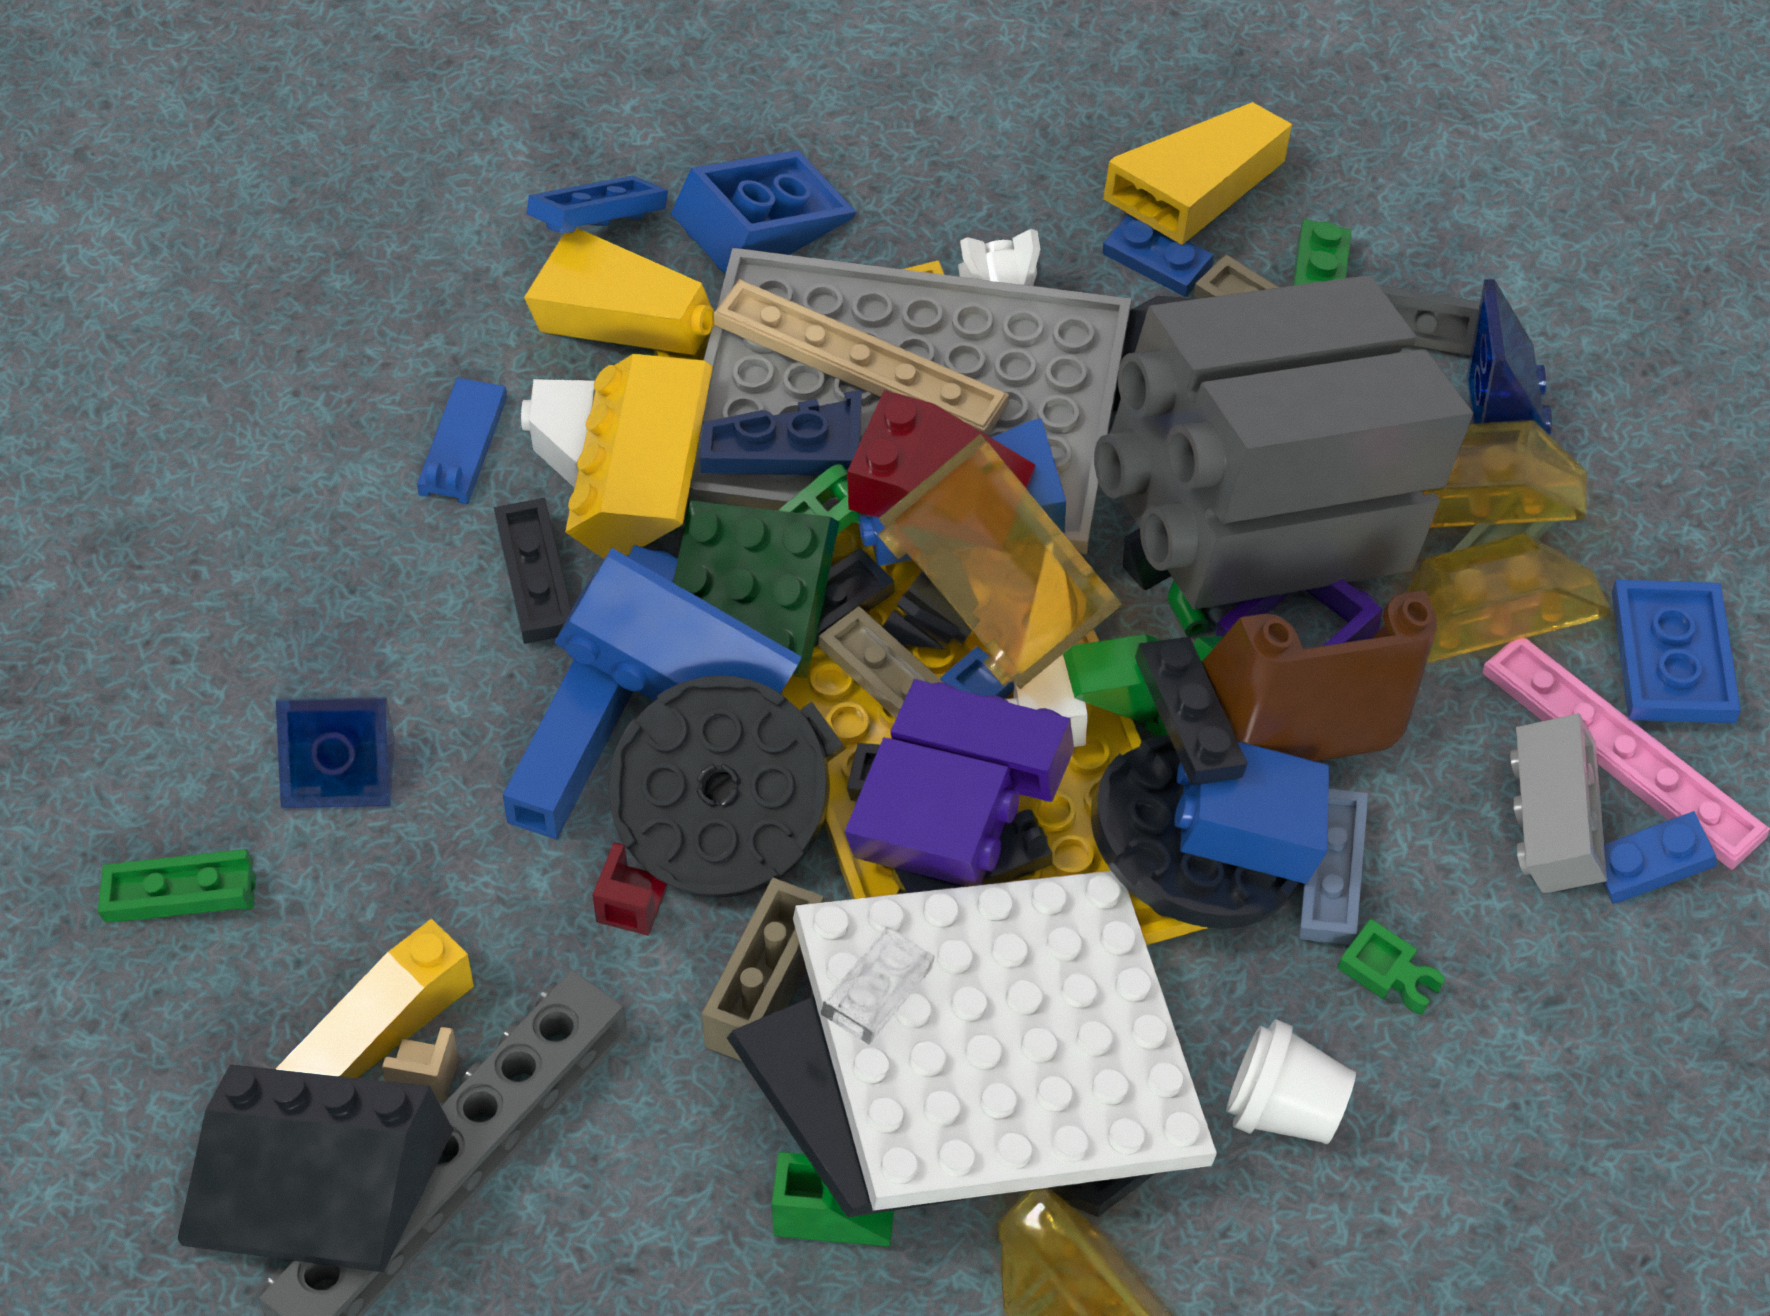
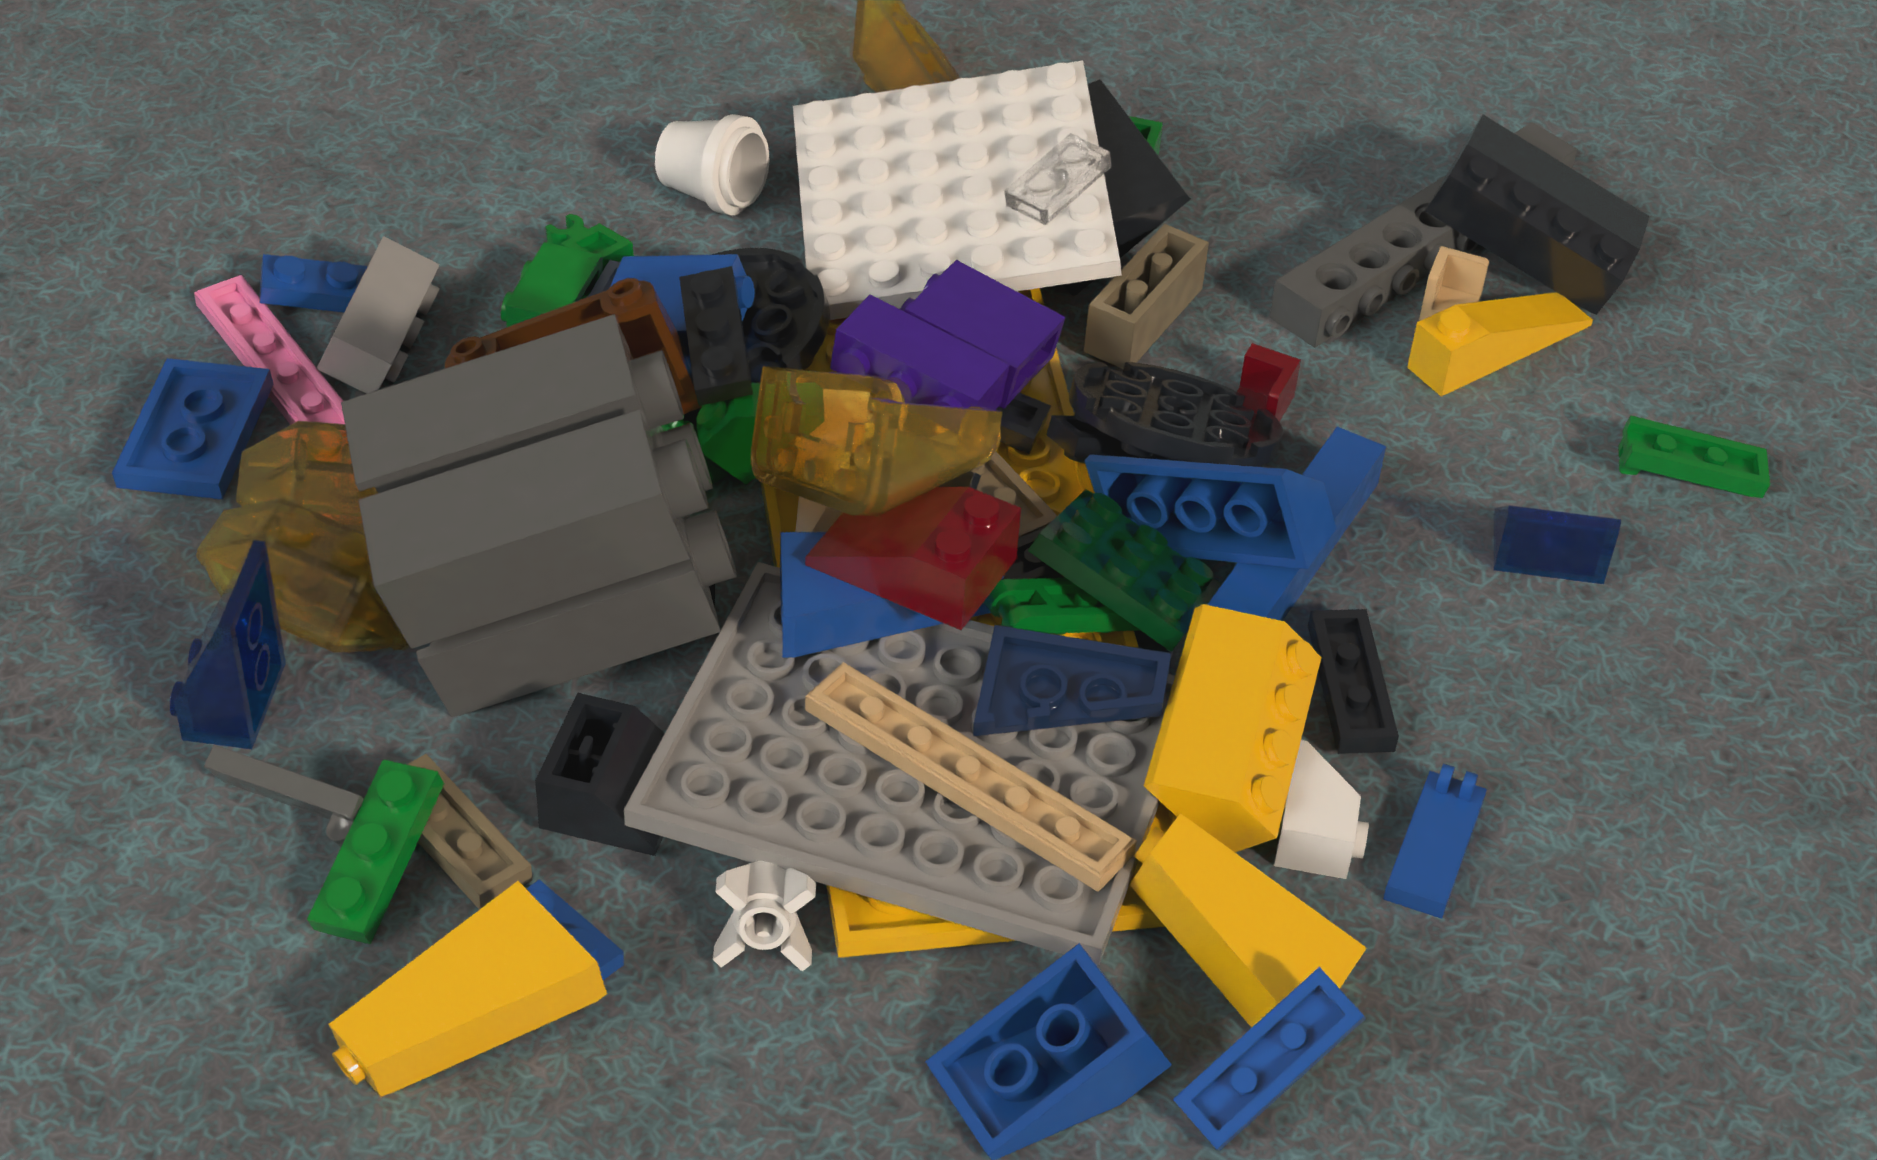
camera: 175 degrees left, 10 degrees down
none -> green brick [501,242,603,327]

